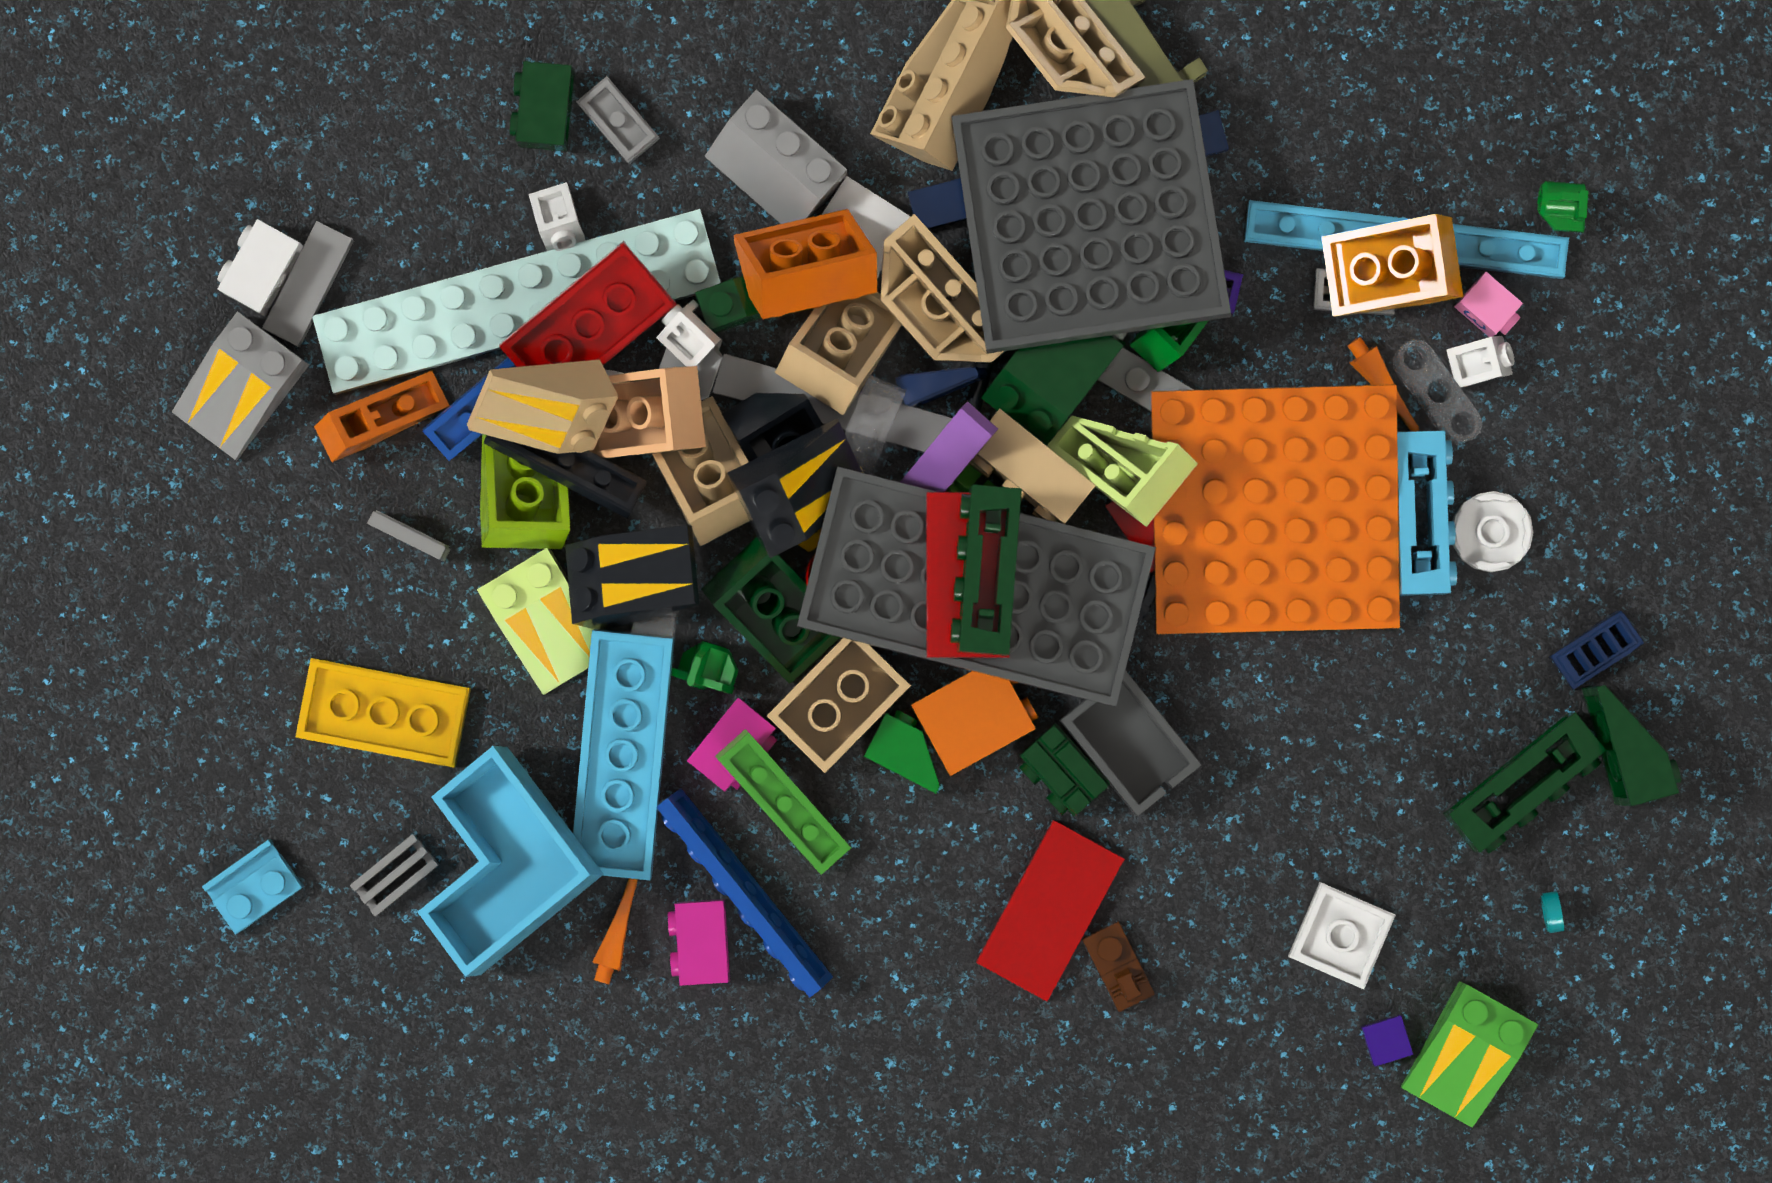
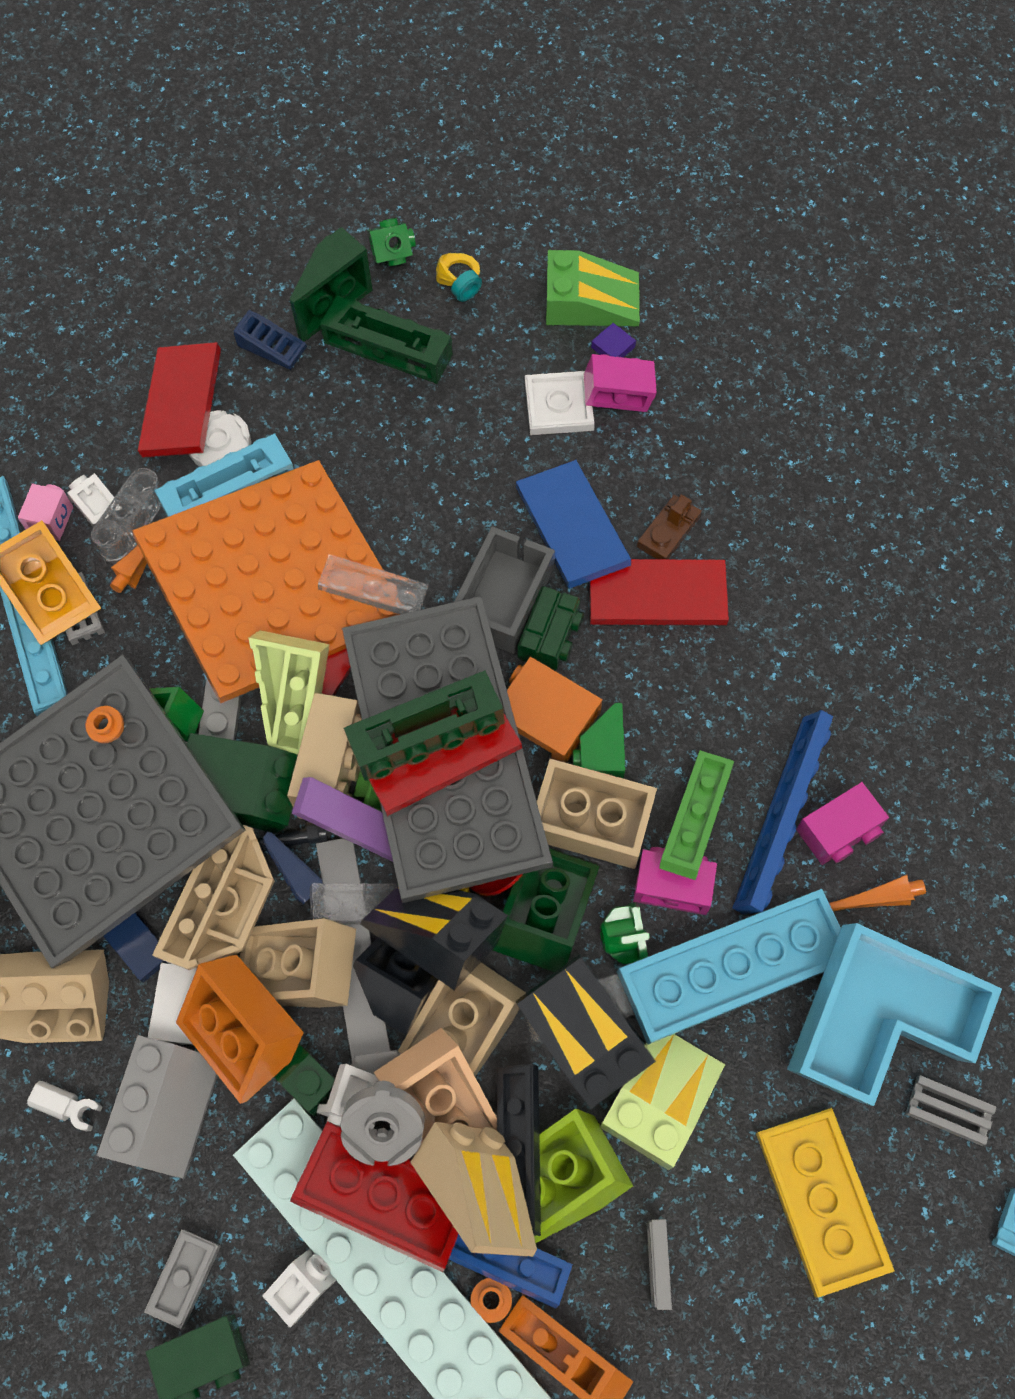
camera: 120 degrees left, 20 degrees down
none -> white bar [27,1081,102,1131]
none -> orange plate [85,706,124,744]
none -> red tile [138,342,221,457]
none -> clear plate [318,554,429,615]
none -> light grey plate [340,1081,425,1166]
none -> green brick [367,218,416,266]
none -> yellow piece [436,253,480,286]
none -> orange plate [471,1278,512,1323]
none -> blue tile [516,460,631,589]
none -> dark pink brick [584,354,657,412]

